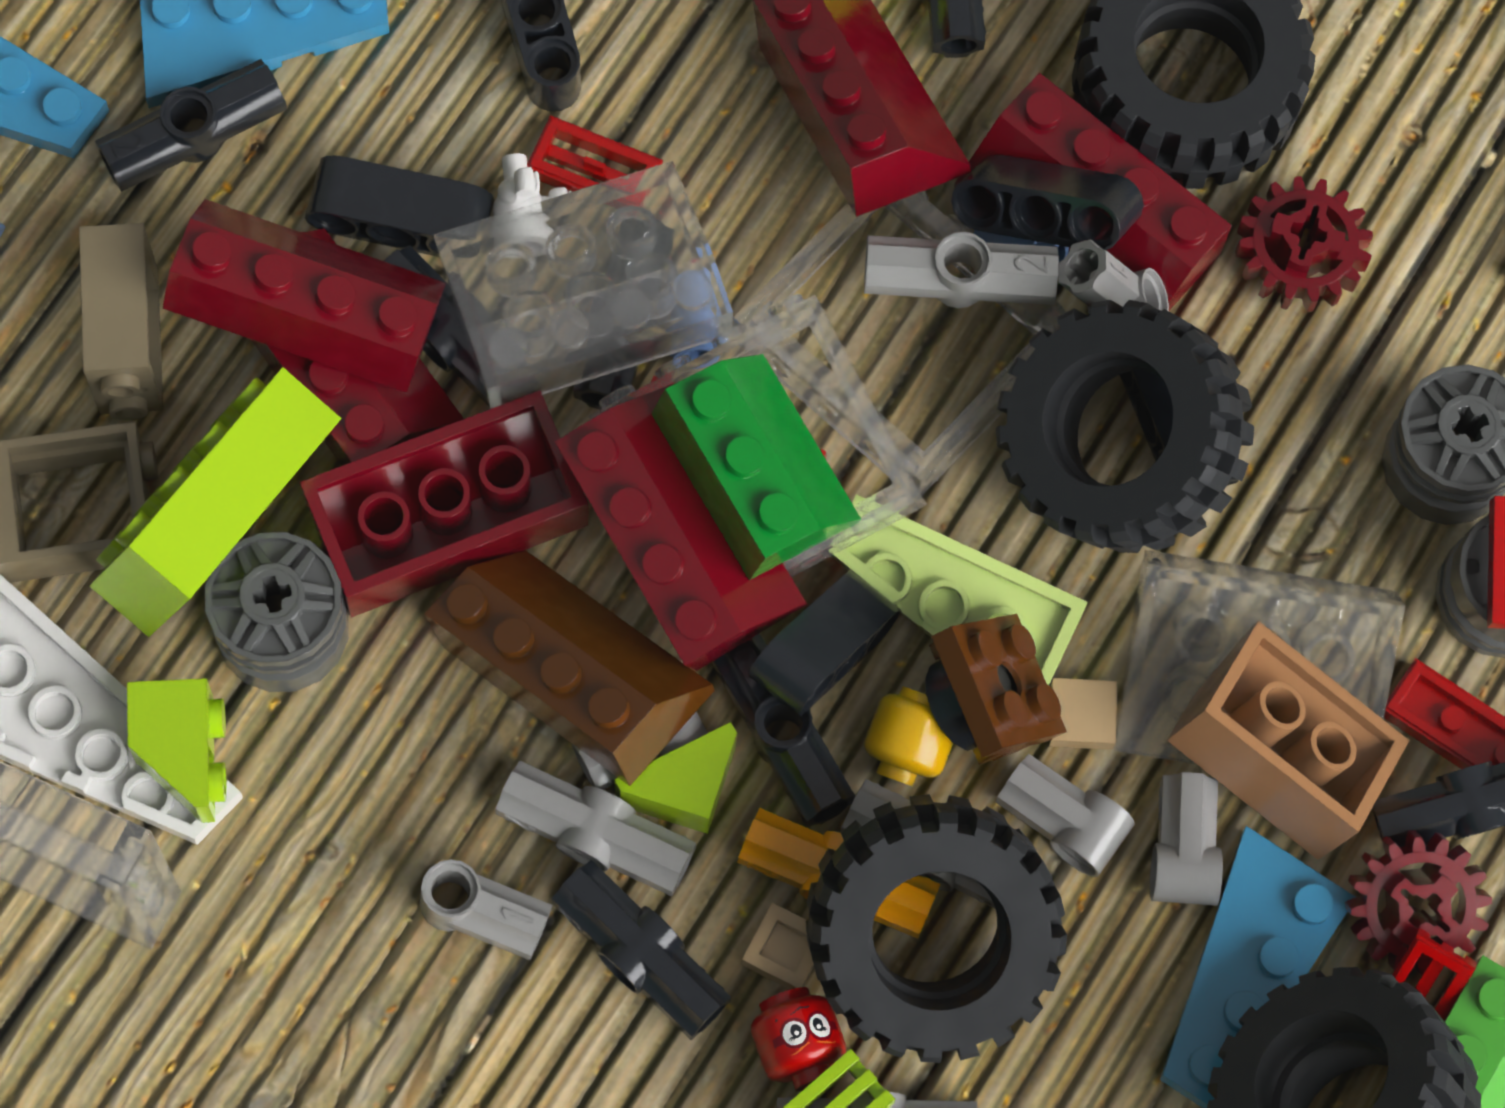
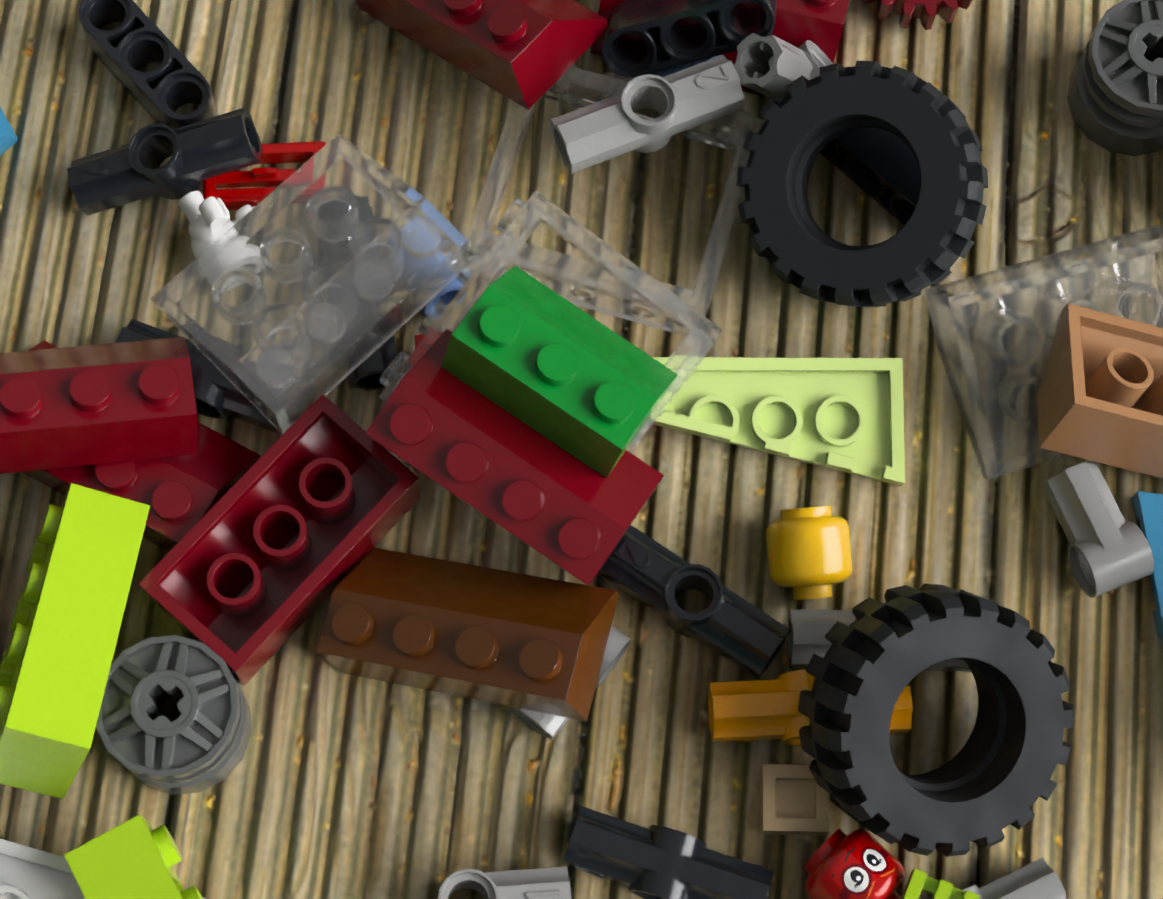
camera: 25 degrees left, 0 degrees up
black beam [305,155,495,262] -> none
light grey piece [495,761,696,897] -> none
lime slope [614,722,737,834] -> none
black beam [748,570,901,716] -> none
reddish brown piece [925,614,1067,765] -> none
light grey piece [996,753,1135,877] -> none
tan tile [1049,678,1117,750] -> none
none -> black piece [67,108,263,215]

